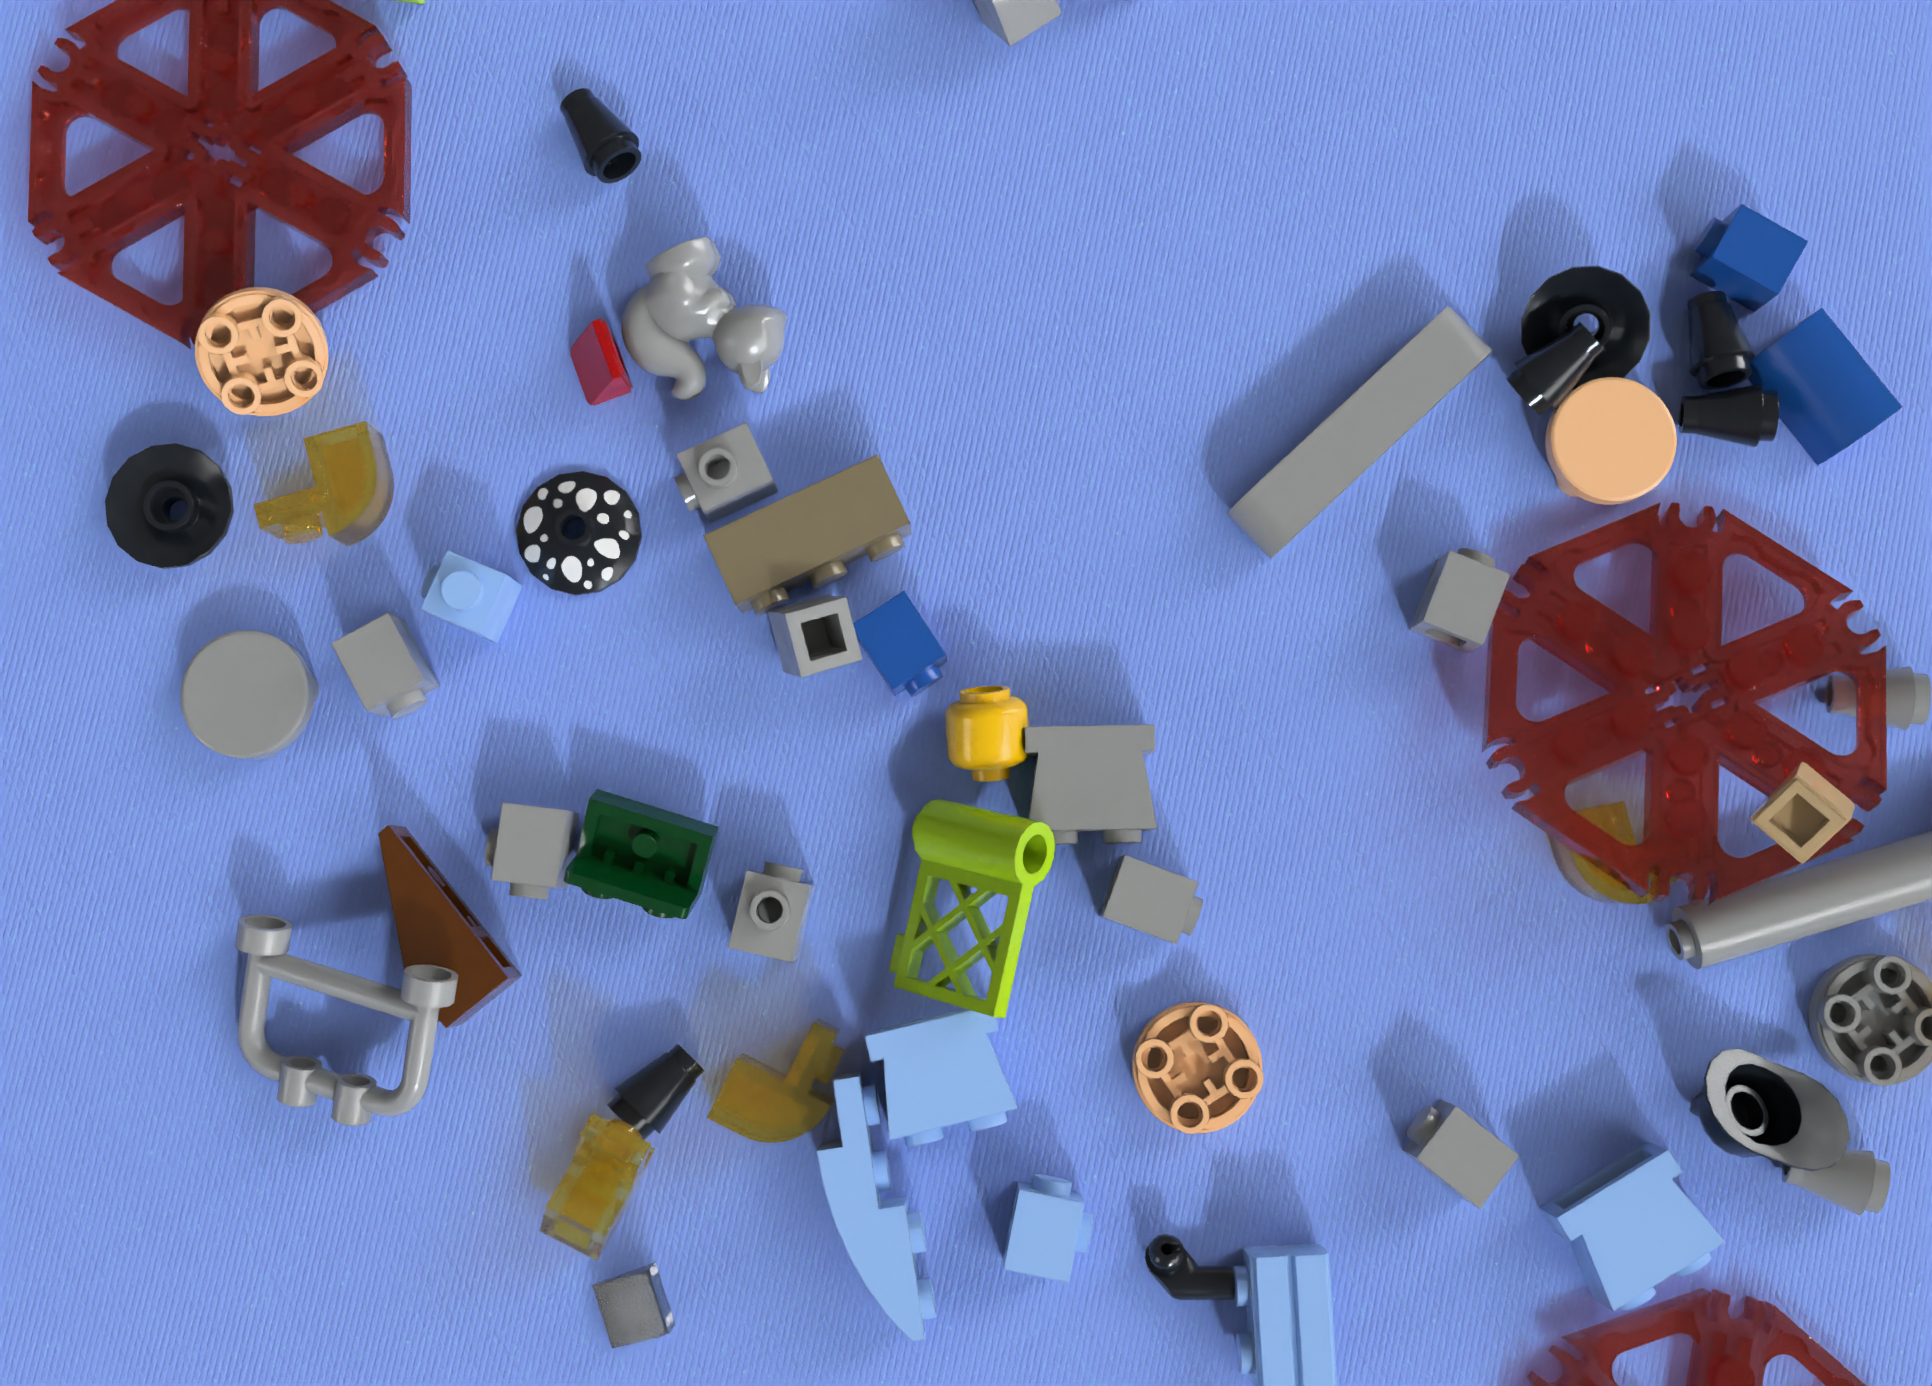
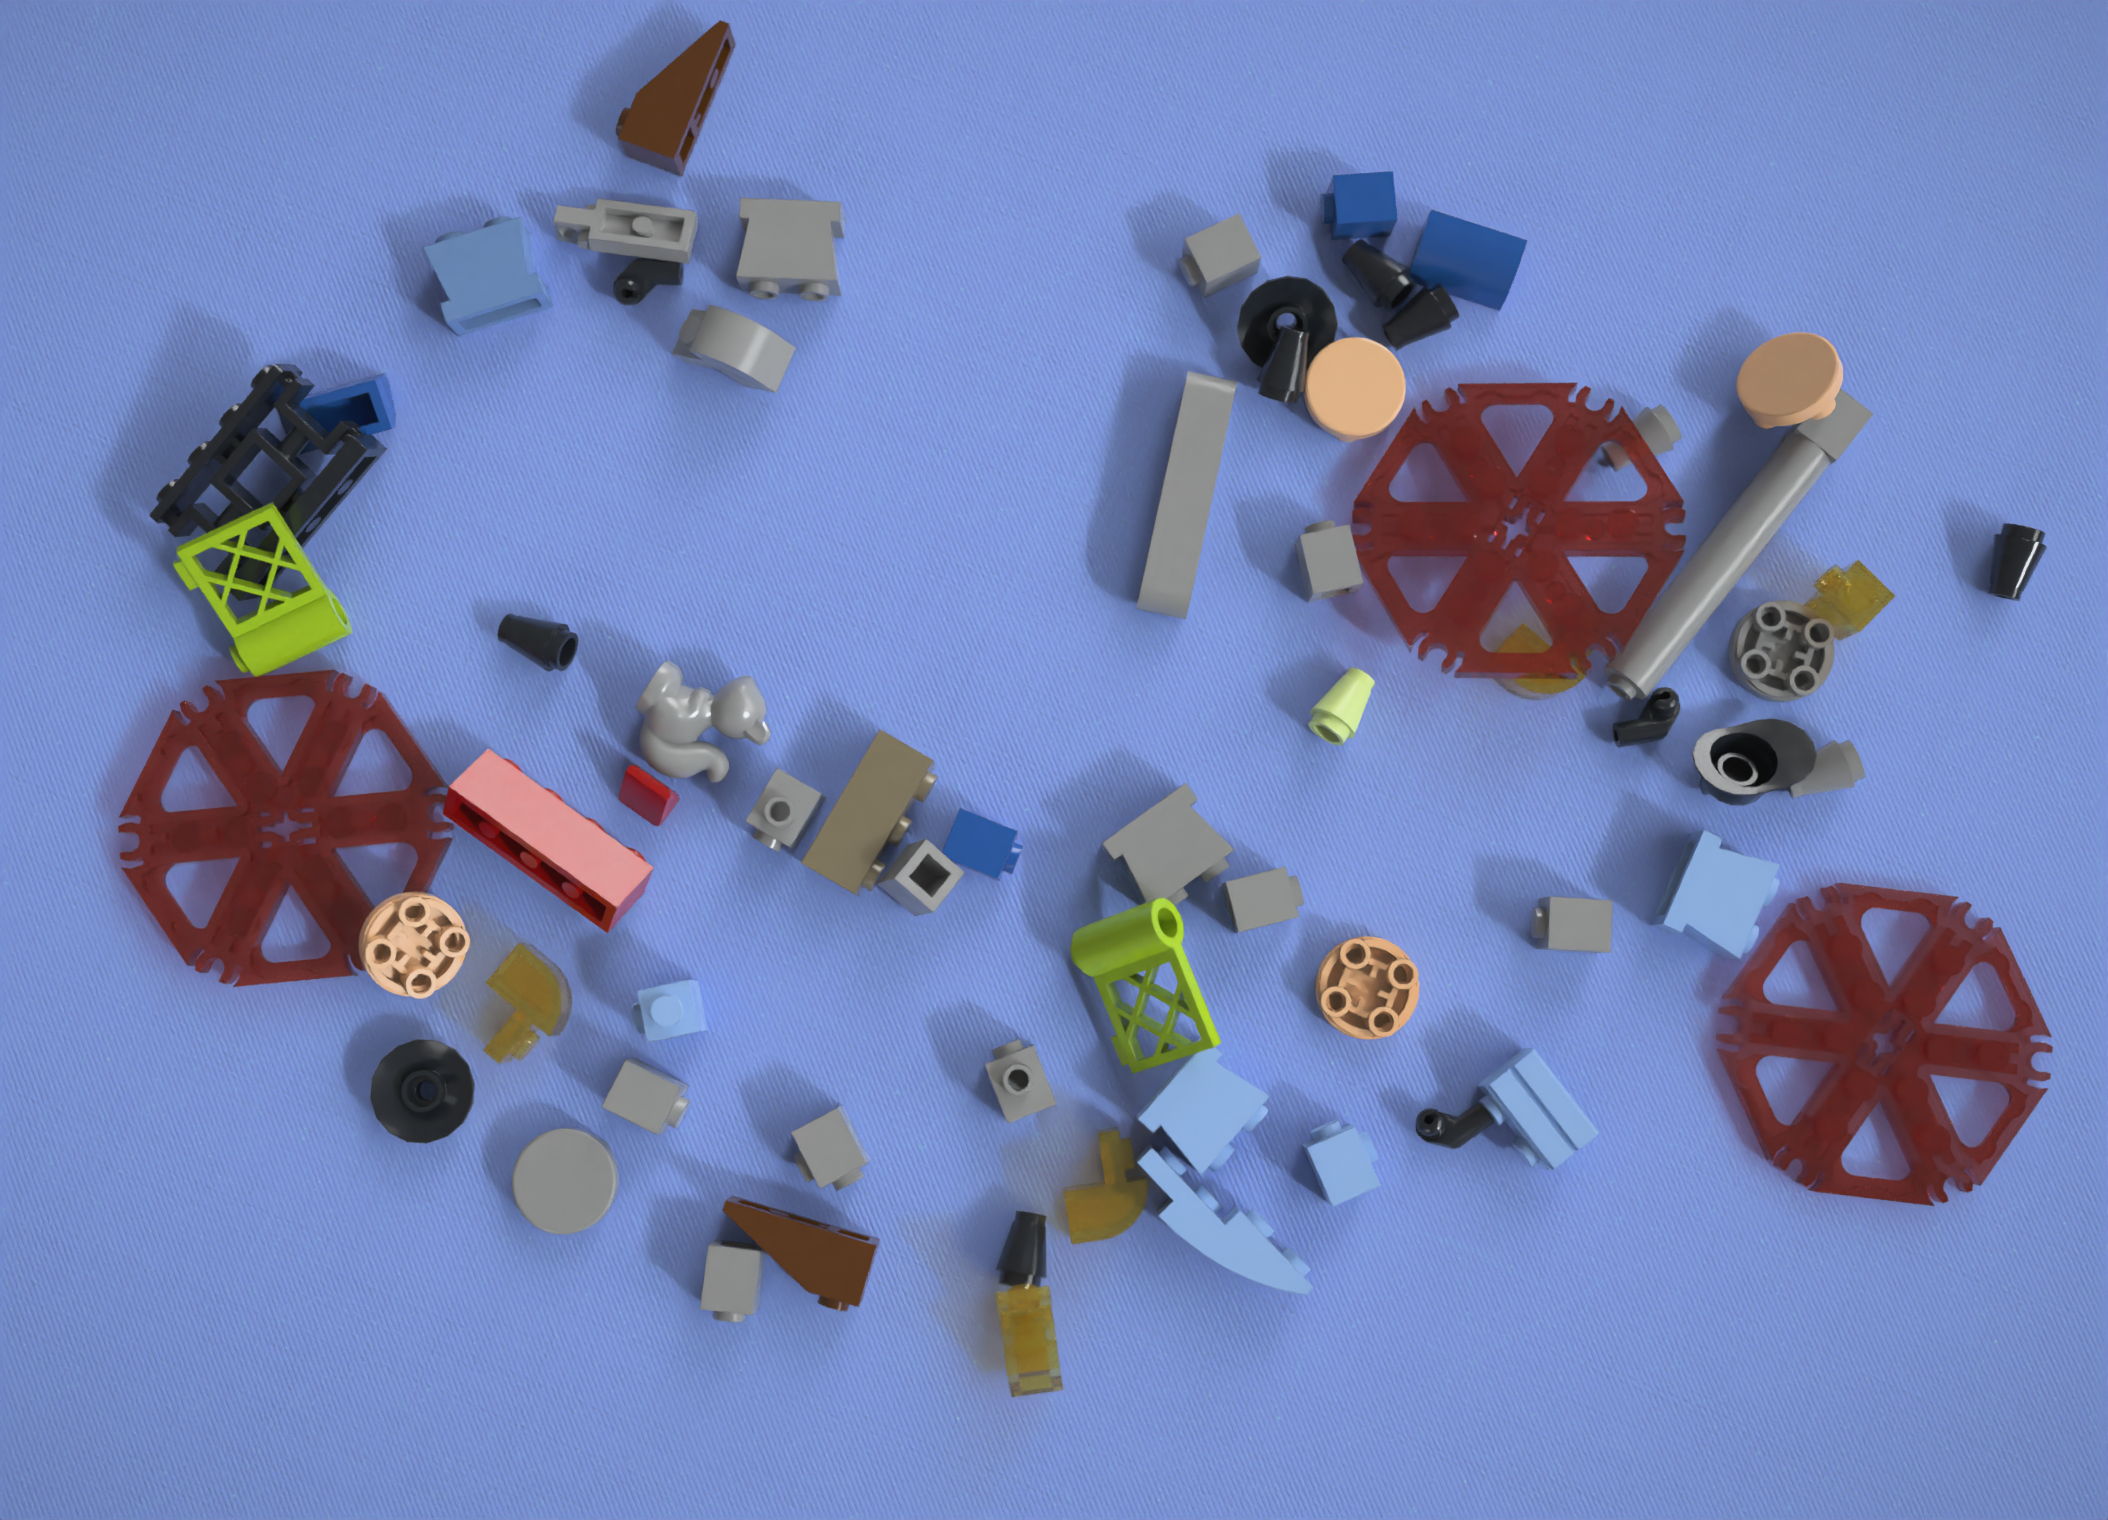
camera: 35 degrees left, 0 degrees up
light grey bar [235,914,458,1125] -> none
black dish [516,471,642,596] -> none
dark green bracket [563,789,719,919] -> none
clear smoke slope [592,1263,675,1348] -> none
yellow head [945,685,1029,782] -> none
tan slope [1749,762,1855,864] -> none
none -> brick [442,748,654,933]
none -> light grey brick [700,1239,766,1322]
none -> light grey brick [1179,214,1261,298]
none -> yellowish green cone [1308,667,1375,746]
none -> black arm [1612,687,1680,748]

